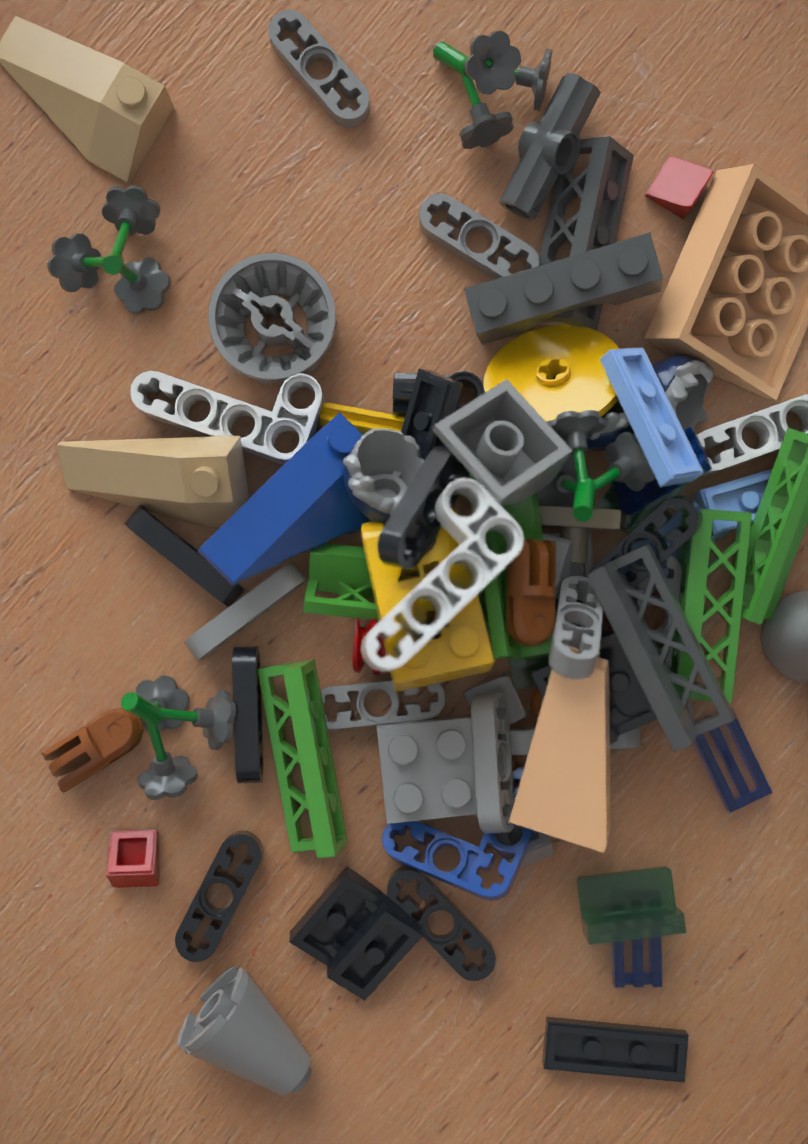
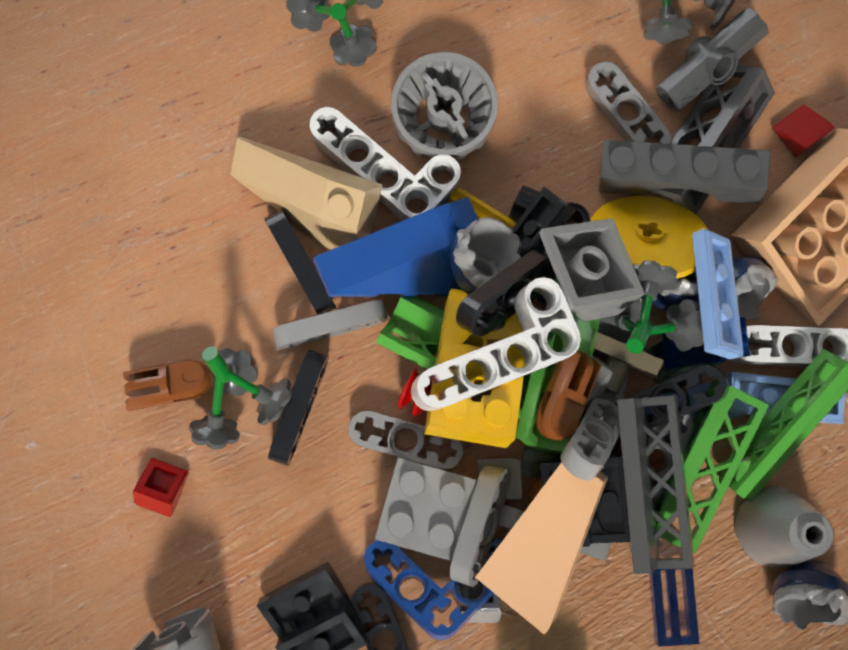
camera: 25 degrees right, 5 degrees down
black beam [175,831,263,962] -> none
bright green fence [257,659,348,858] -> none

